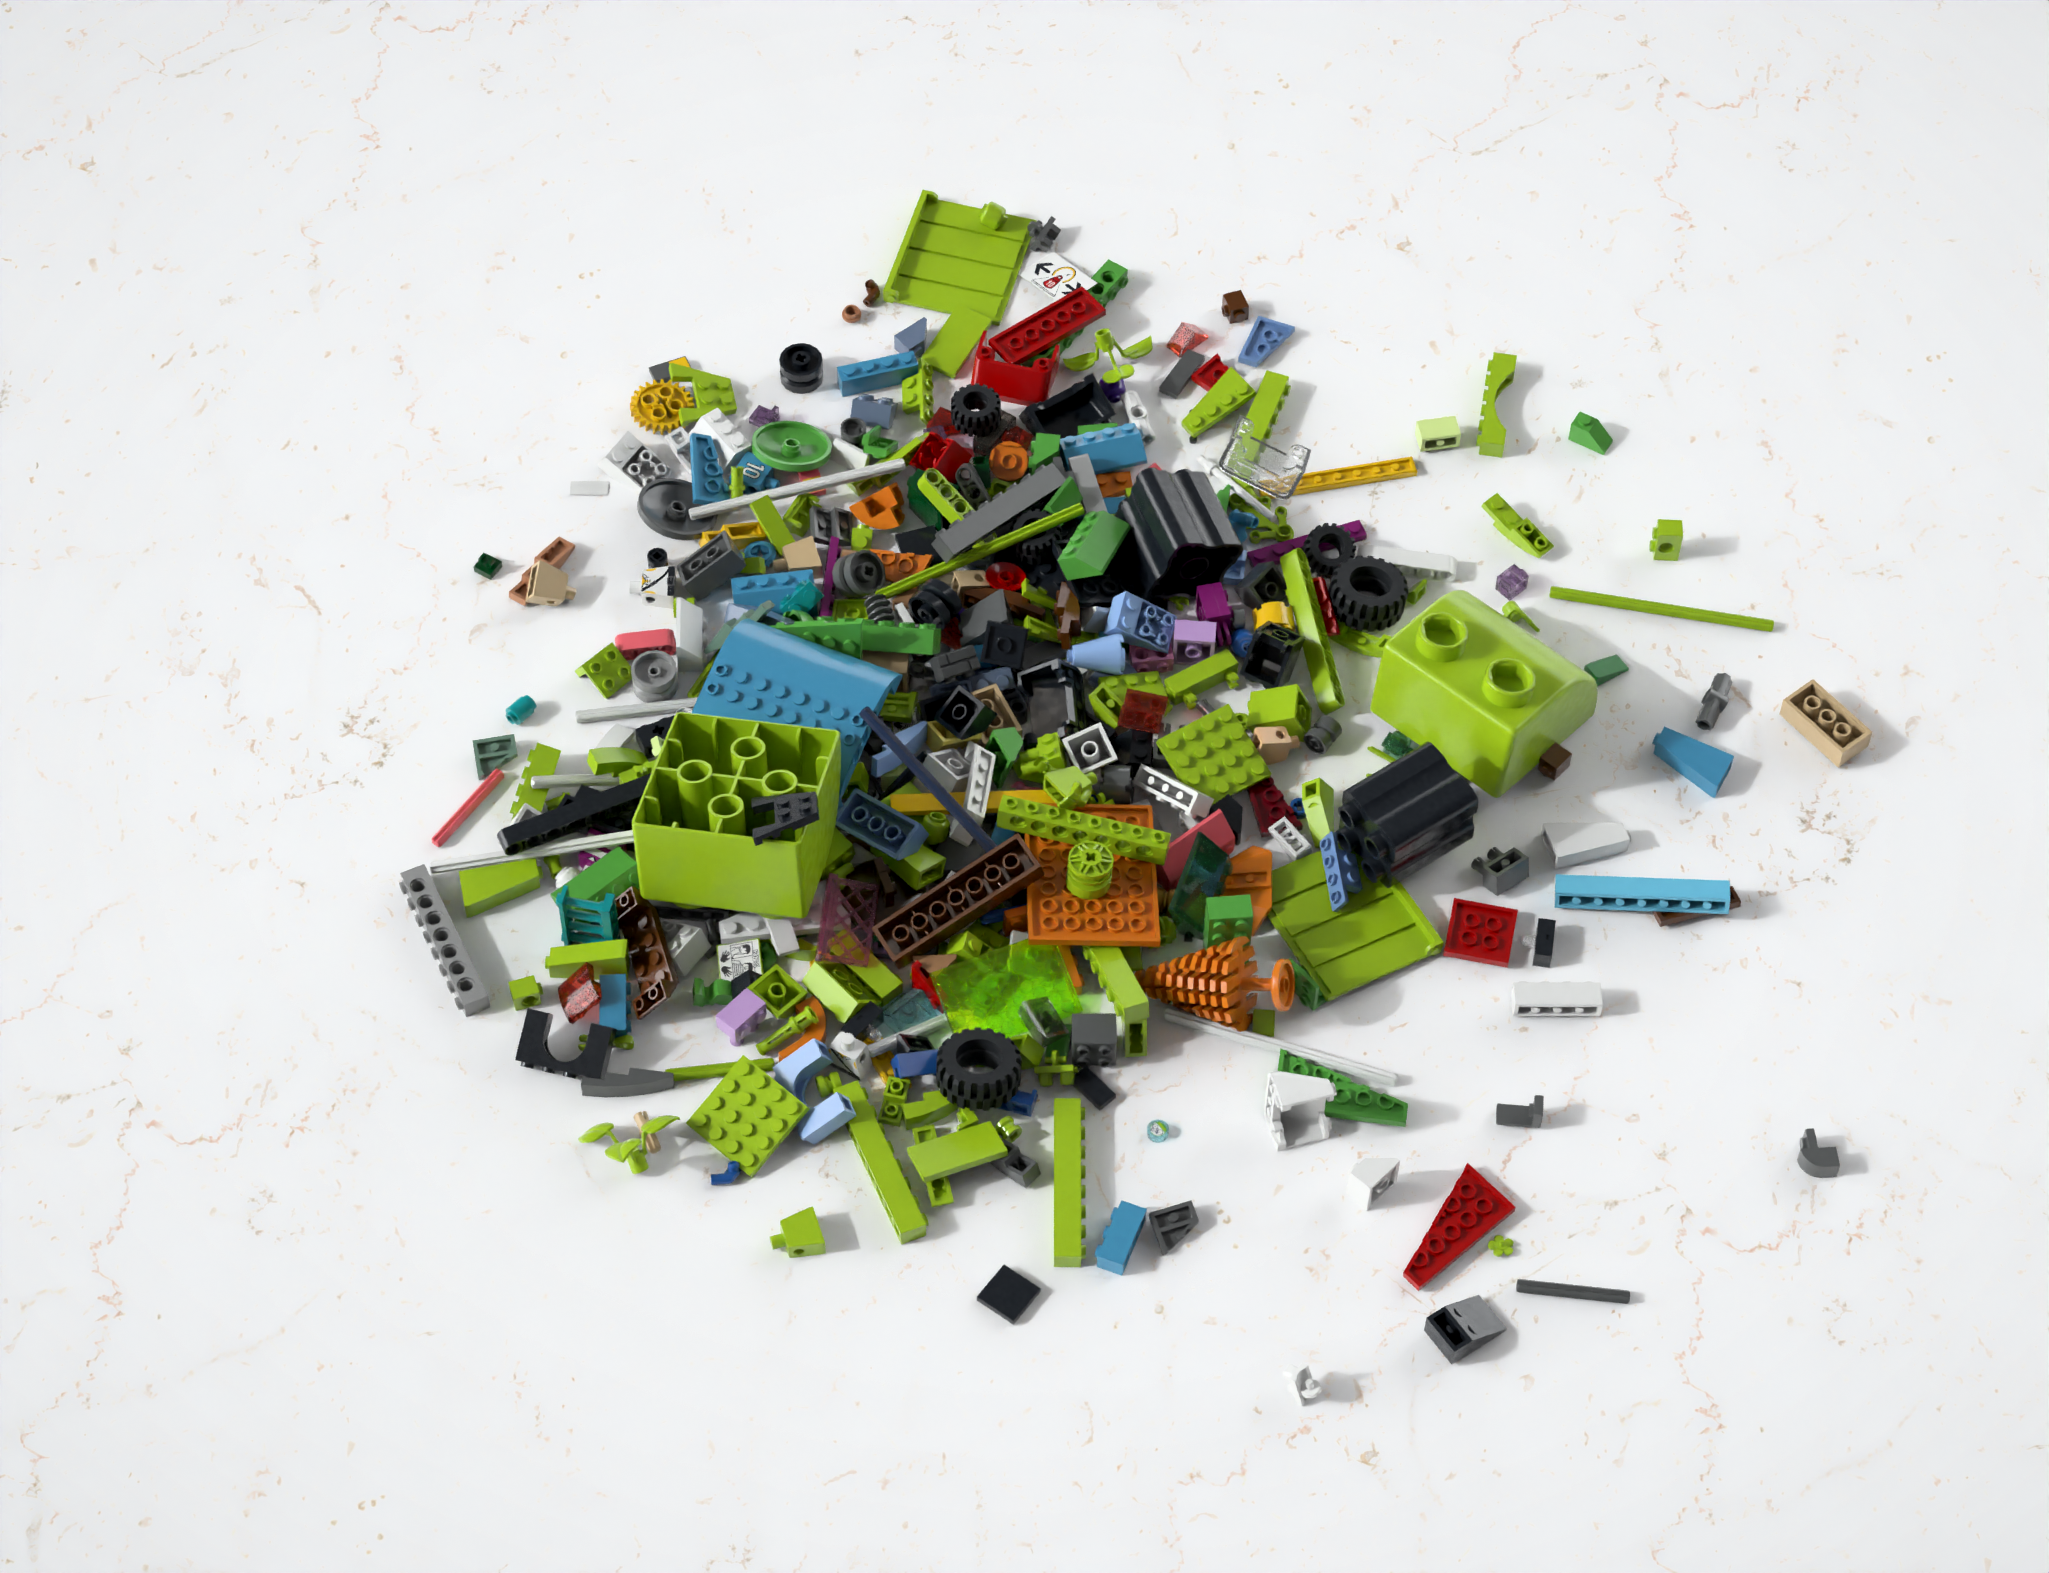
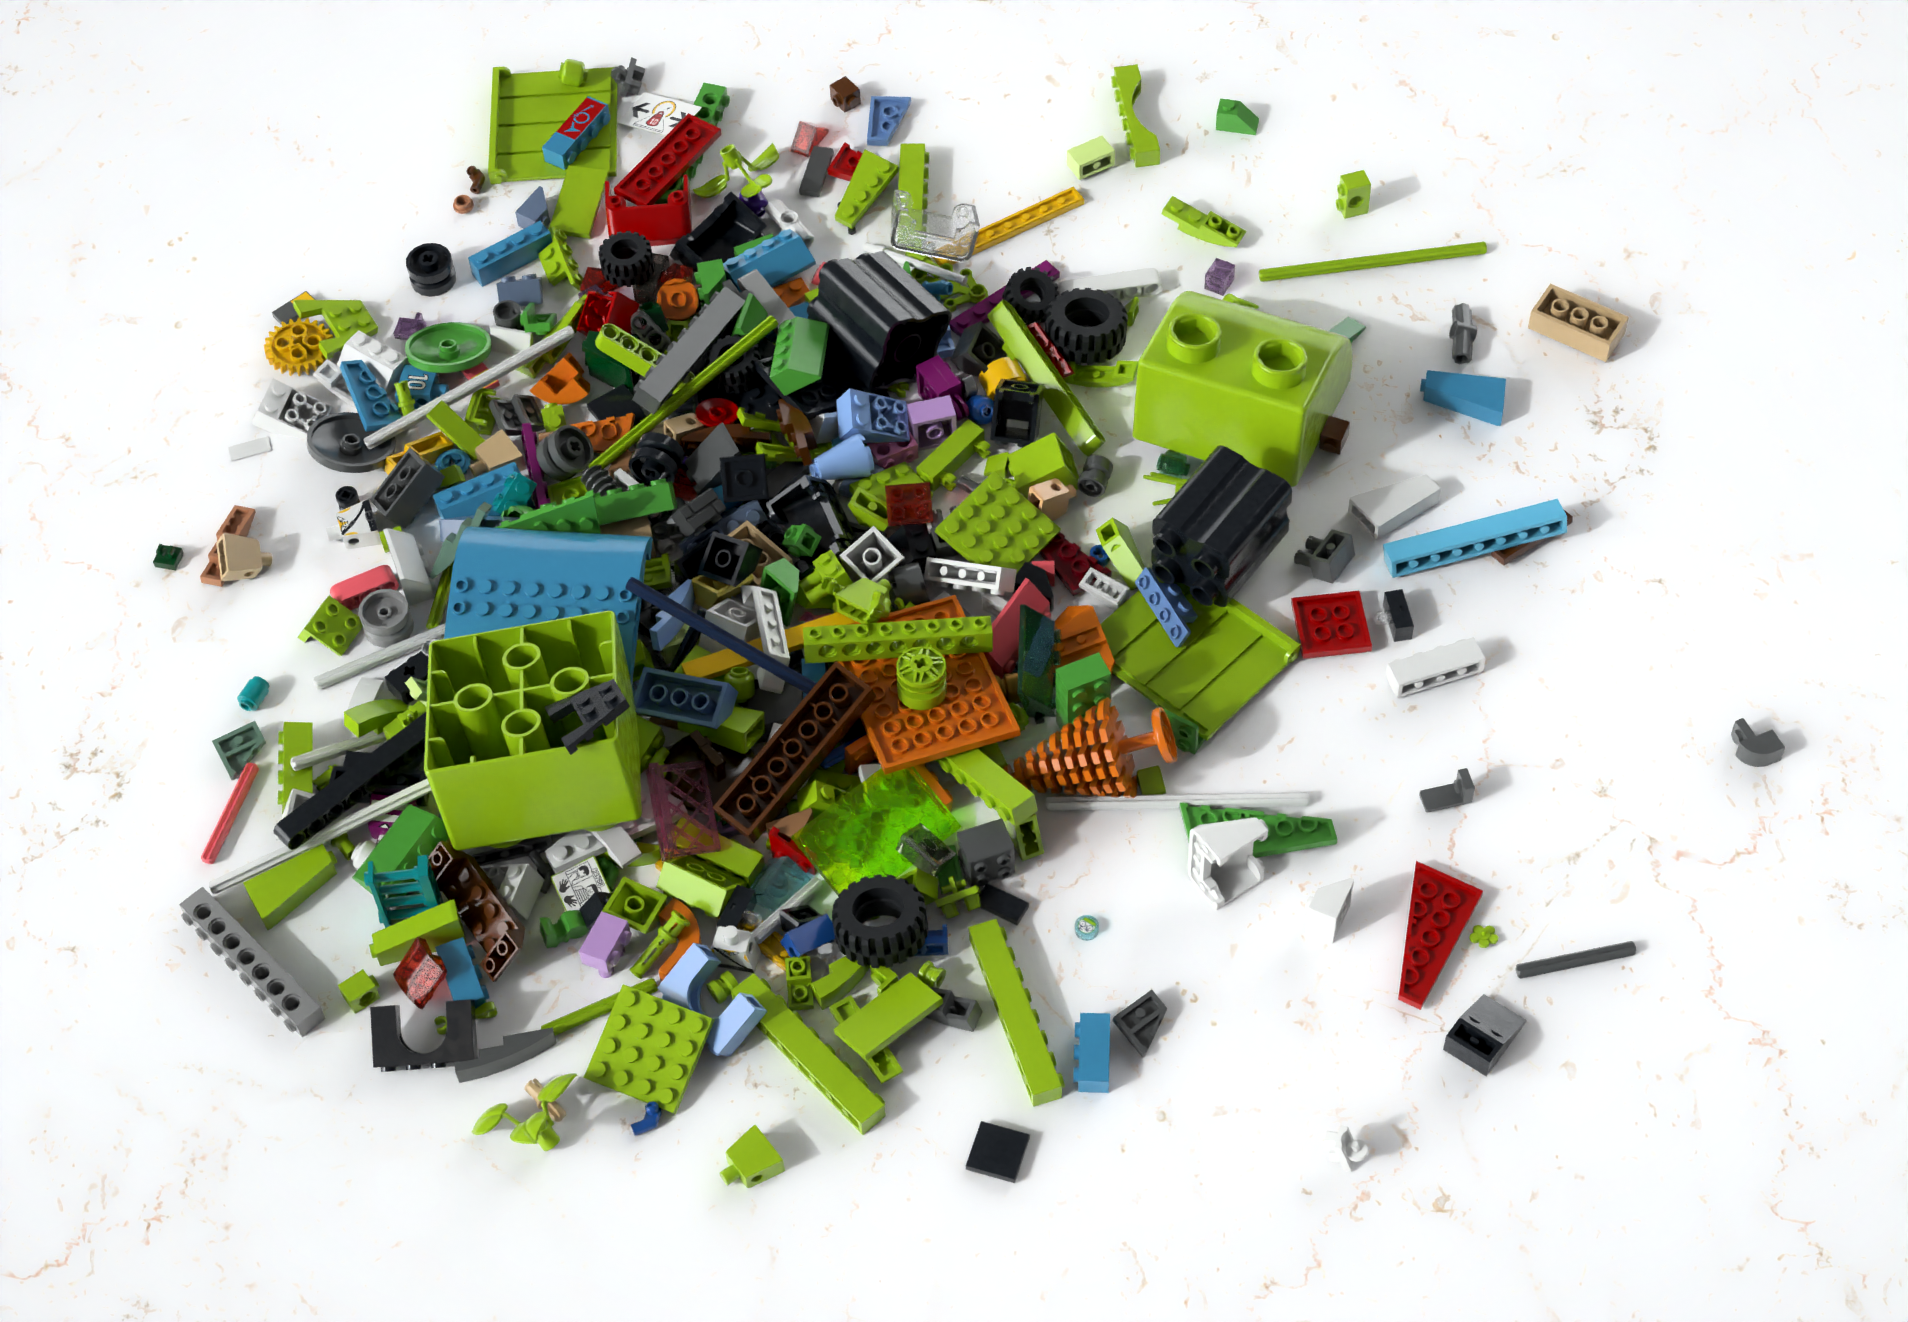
camera: 15 degrees left, 0 degrees up
none -> dark azure brick [542,96,610,170]
none -> bright green brick [782,524,822,558]
none -> lime slope [984,452,1009,479]
none -> coral slope [1032,561,1055,587]

